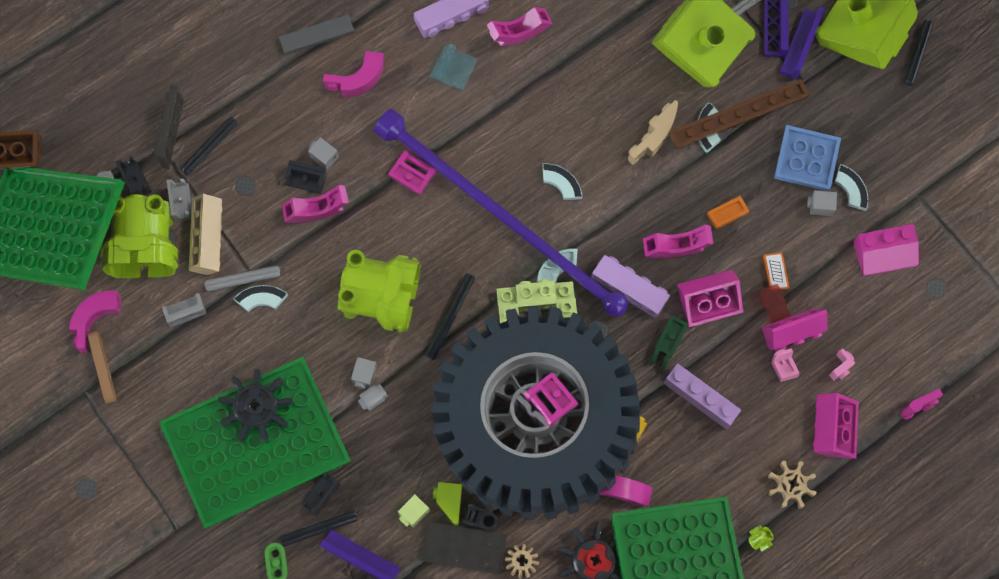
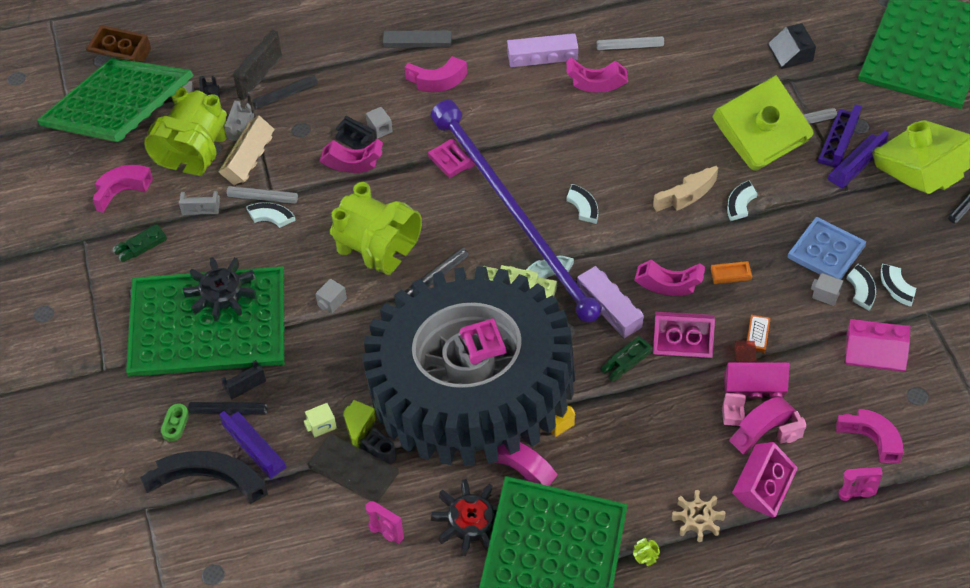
camera: 25 degrees right, 20 degrees down
medium nougat beam [88,330,117,404] -> none
light grey brick [358,384,388,411] -> none
clear light blue hinge [429,43,478,91] -> none
tan gear [505,544,539,579] -> none
lavender brick [664,363,741,430] -> none
reddish brown plate [669,79,809,150] -> none
none -> dark green hinge [113,224,167,262]
none -> dark pink arch [729,397,796,455]
none -> dark pink arch [835,409,904,463]
none -> light aqua tile [881,264,916,306]

